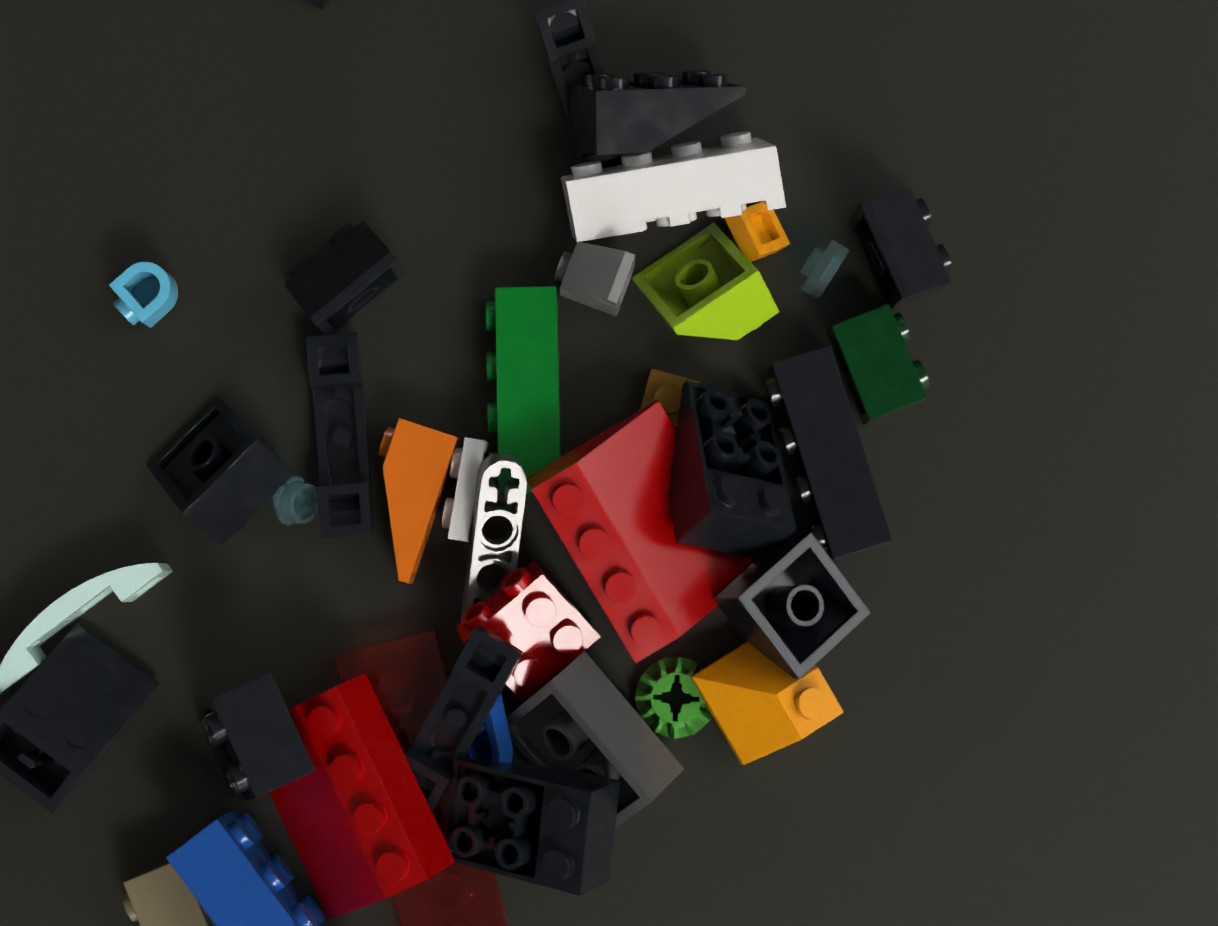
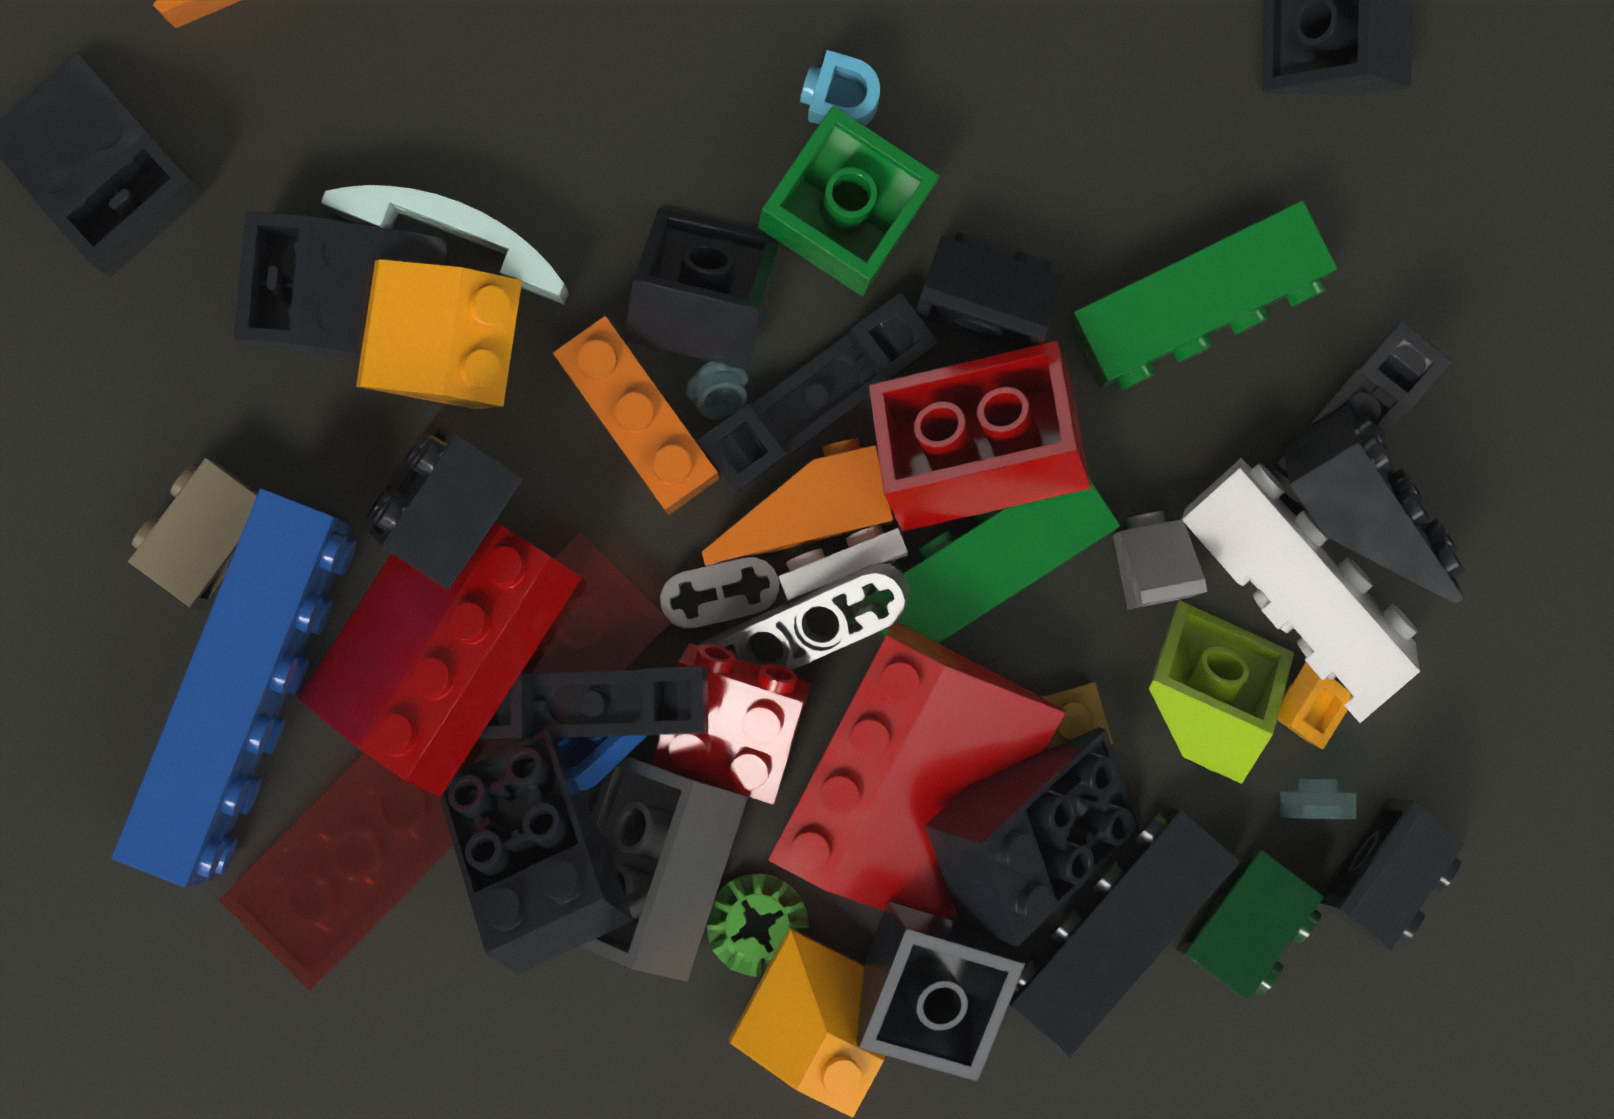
camera: 55 degrees right, 0 degrees up
none -> light orange slope [356,259,522,409]
none -> orange brick [553,316,720,516]
none -> light grey beam [660,557,779,629]
none -> green slope [758,105,940,297]
none -> red brick [869,341,1091,532]
none -> green brick [1068,201,1337,391]

